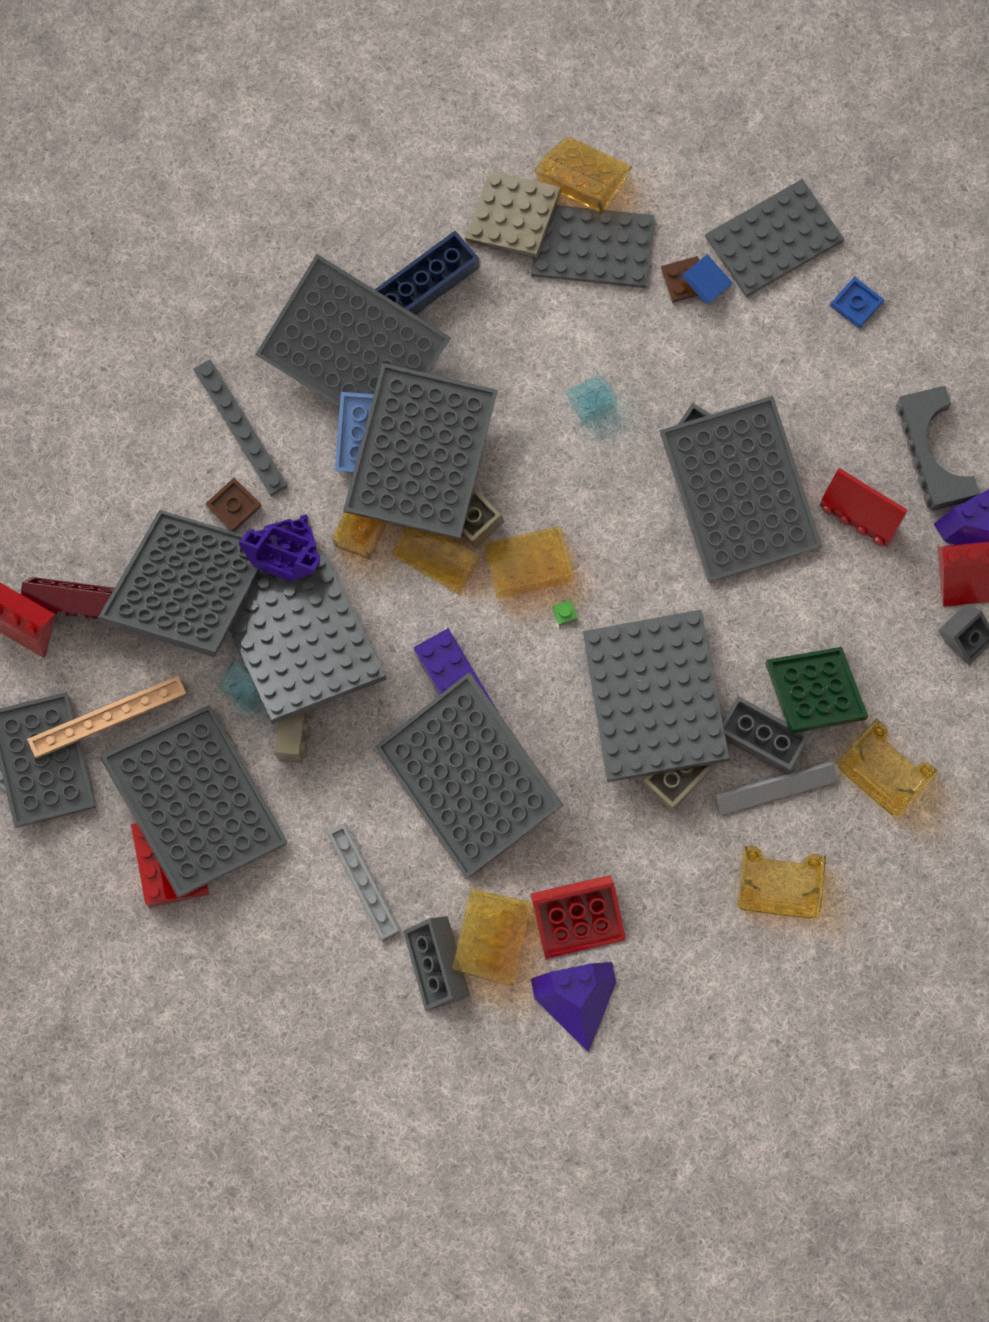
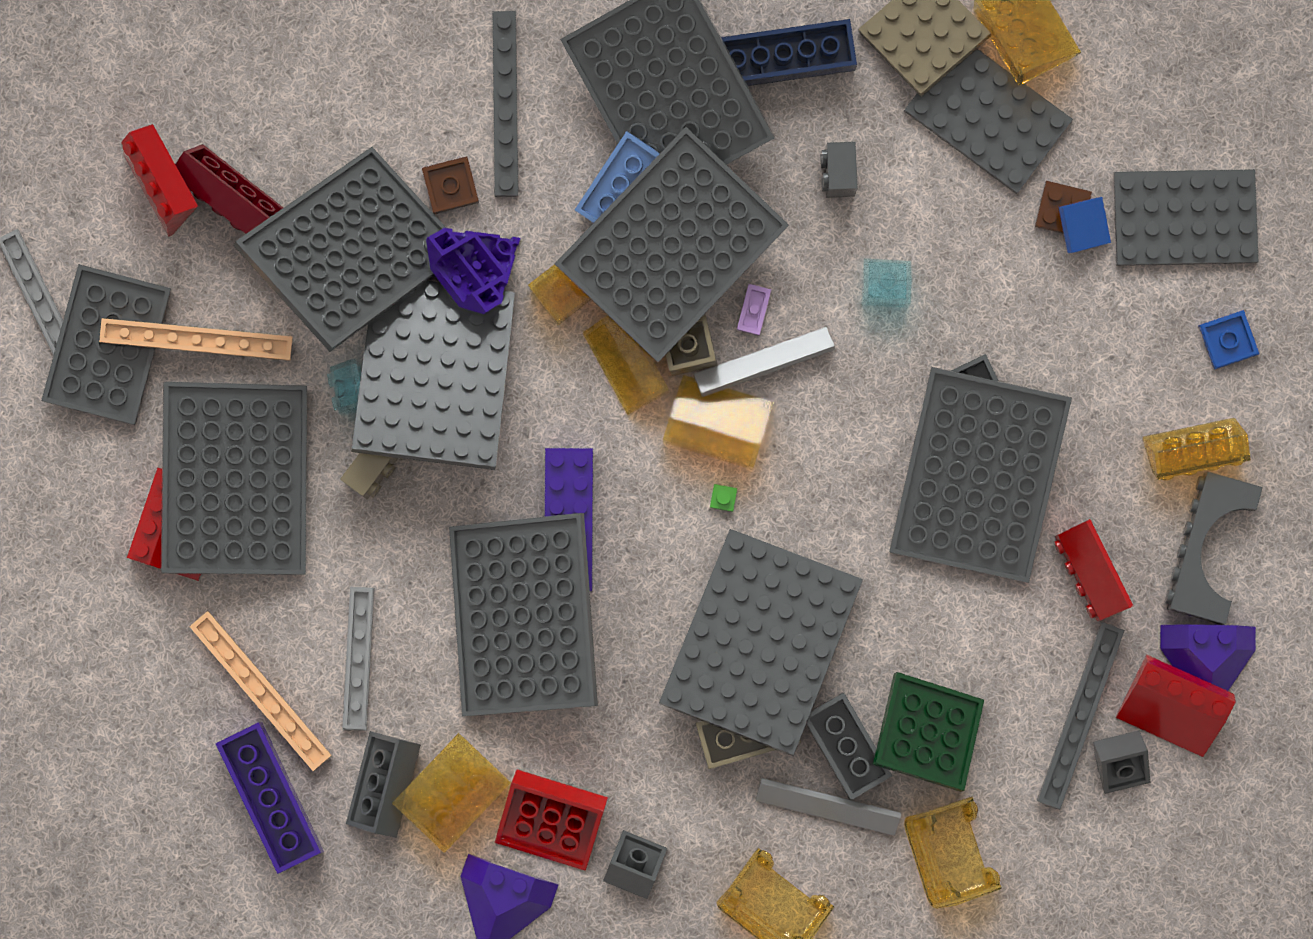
camera: 25 degrees right, 10 degrees up
none -> light nougat plate [189,611,332,771]
none -> dark purple brick [215,722,324,874]
none -> dark grey slope [603,830,667,899]
none -> tile [694,327,835,397]
none -> lavender plate [737,284,771,336]
none -> dark grey brick [820,142,858,198]
none -> dark grey plate [1037,622,1125,810]
none -> clear yellow slope [1143,418,1251,480]

